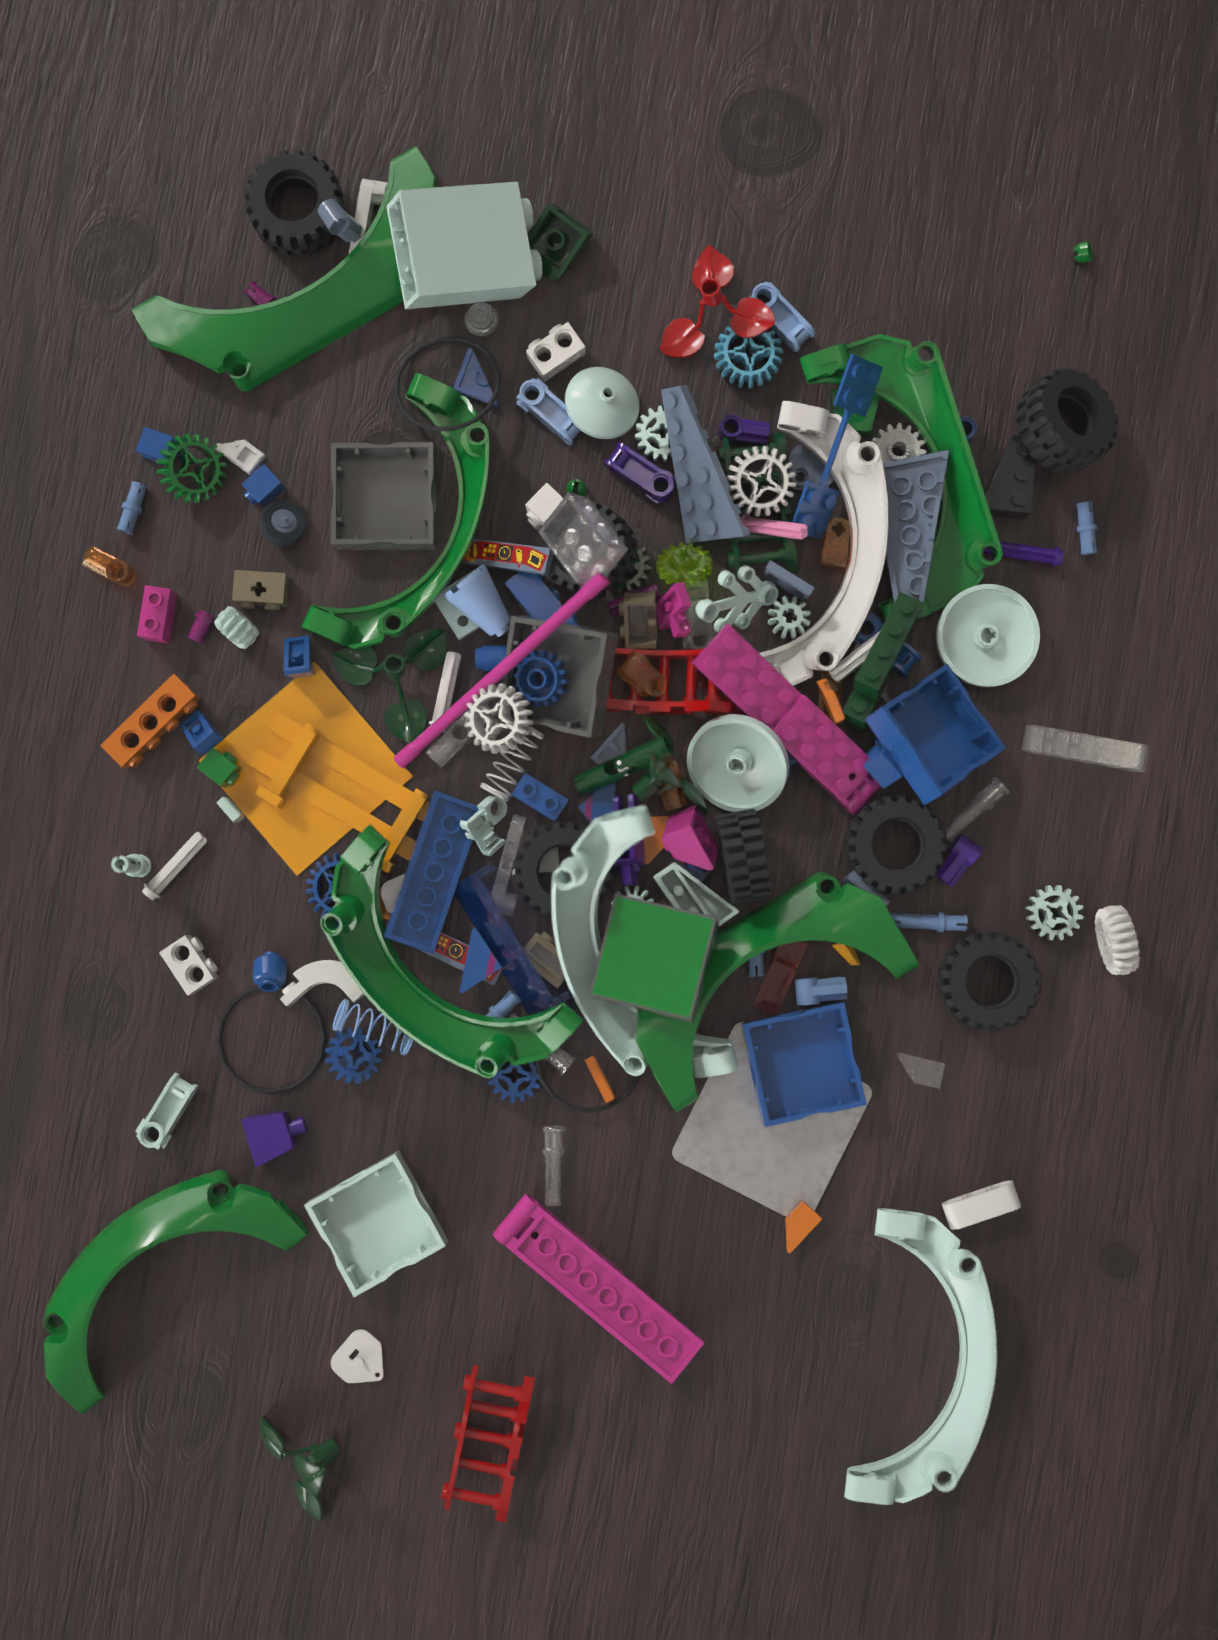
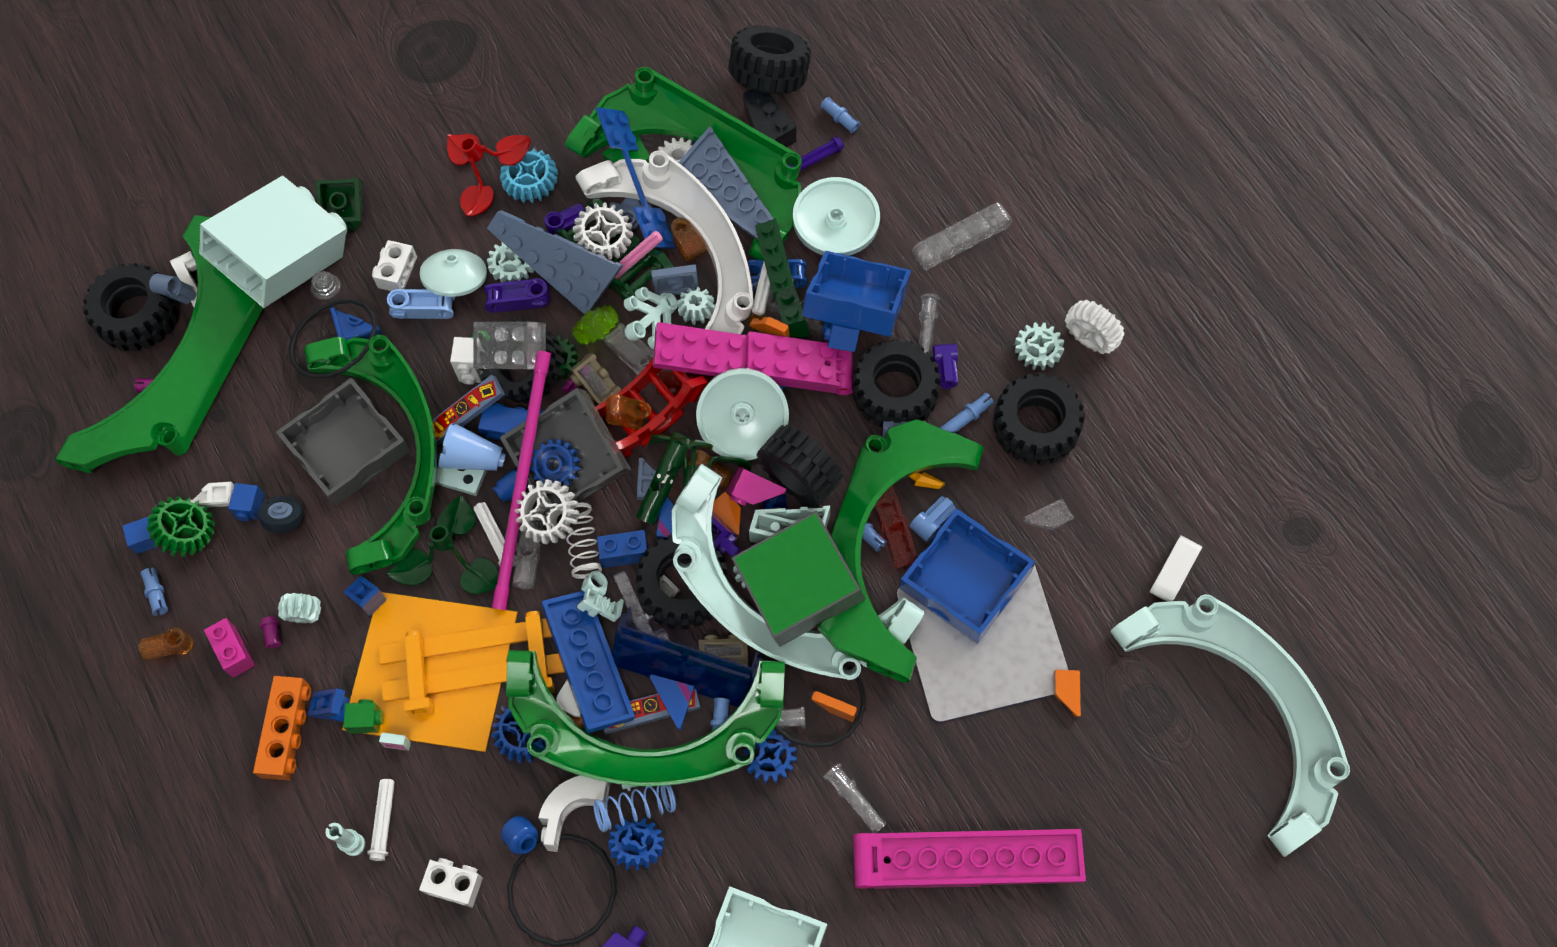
camera: 45 degrees left, 20 degrees down
dark tan brick [232,570,290,611] -> none
dark pink hinge [656,583,691,638] -> none
light blue piece [750,282,816,353] -> none

